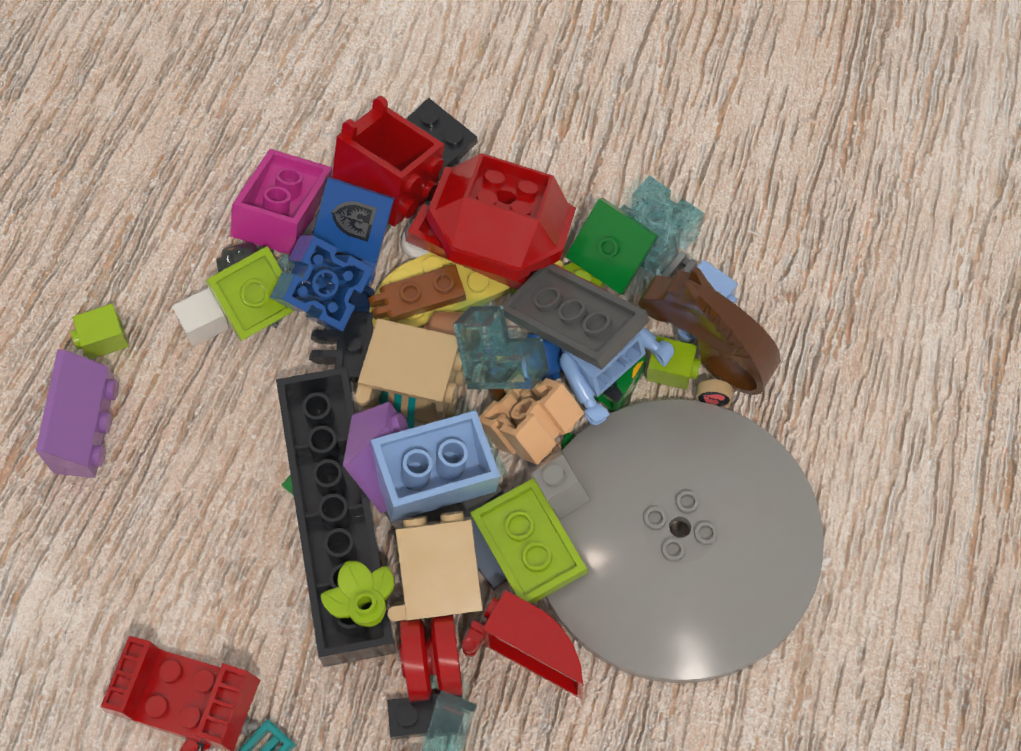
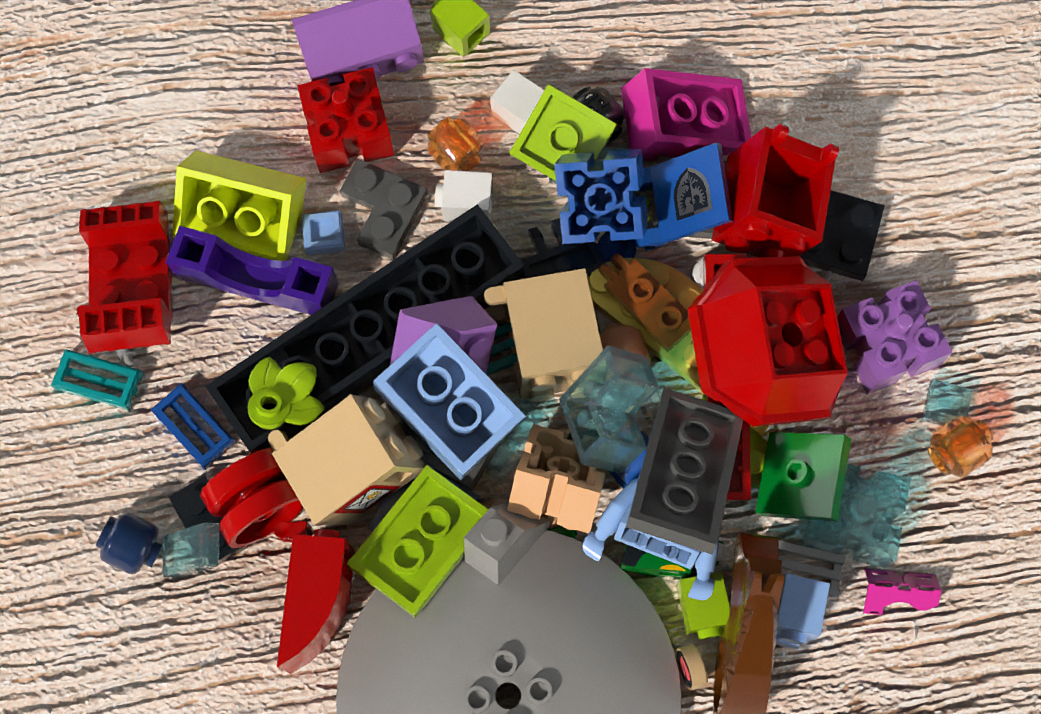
camera: 65 degrees right, 5 degrees up
none -> blue tile [151,383,236,470]
none -> dark purple arch [166,226,339,315]
none -> neon yellow slope [172,150,307,261]
none -> red brick [297,67,395,173]
none -> light blue tile [301,210,345,255]
none -> dark grey plate [340,158,428,260]
none -> clear orange head [427,116,484,172]
none -> white brick [435,170,493,222]
none -> medium lavender brick [837,280,953,395]
none -> dark pink piece [863,568,942,615]
none -> clear light blue tile [921,379,973,431]
none -> clear orange head [928,415,993,477]

